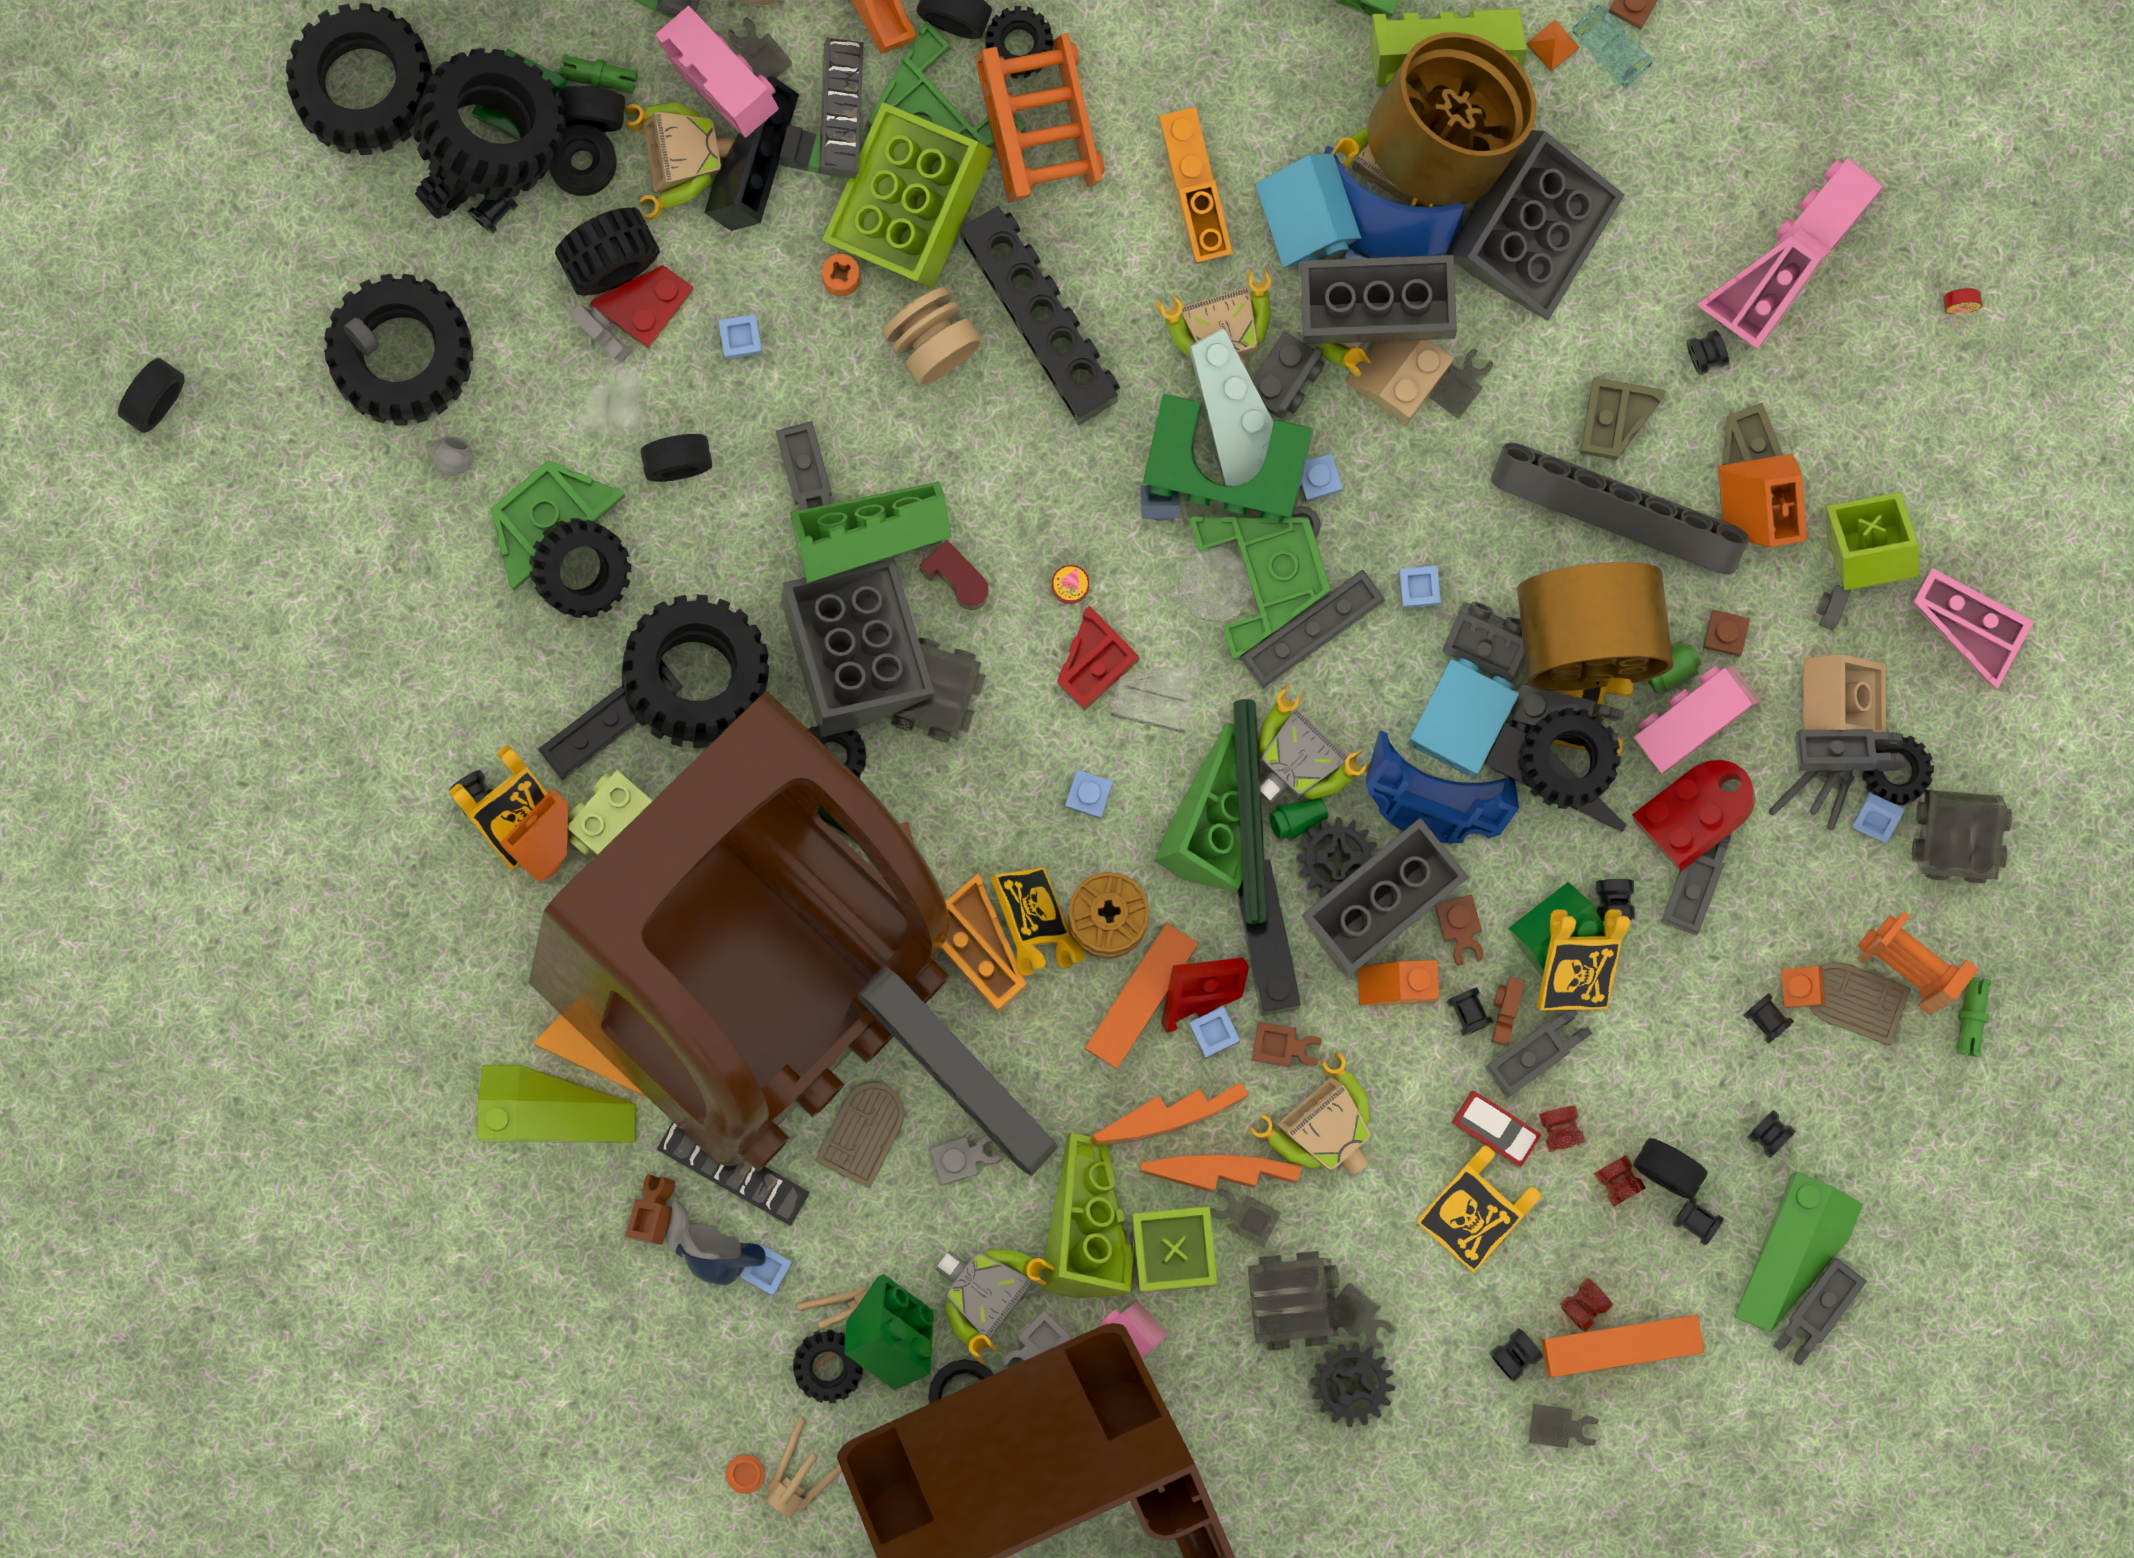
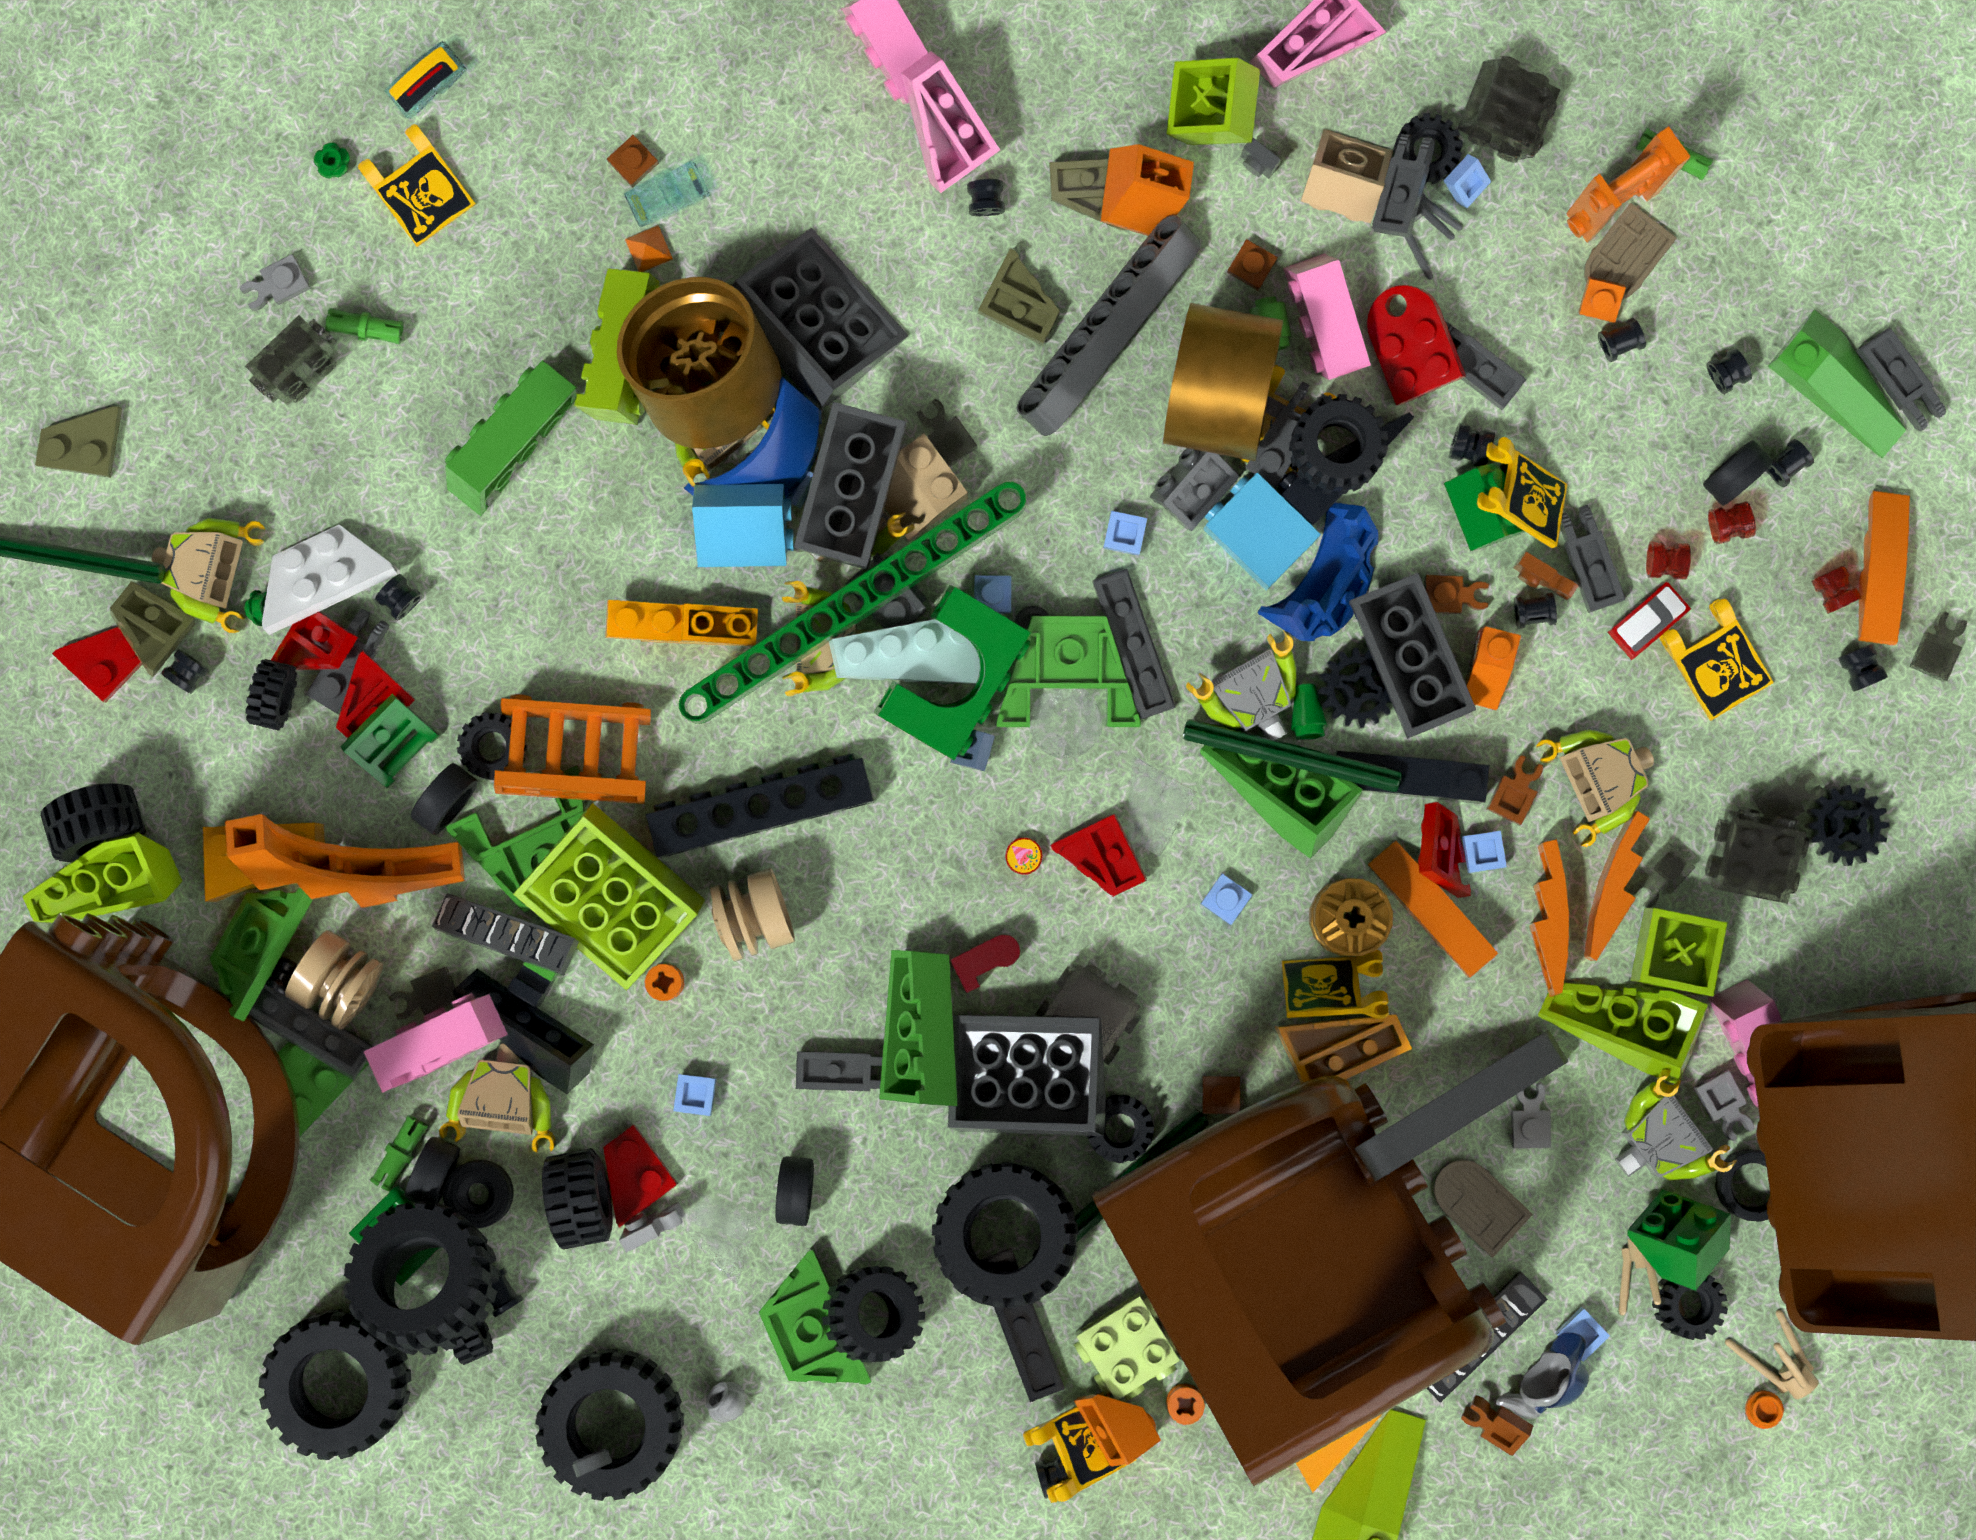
camera: 60 degrees left, 5 degrees up
none -> green beam [679,482,1026,724]

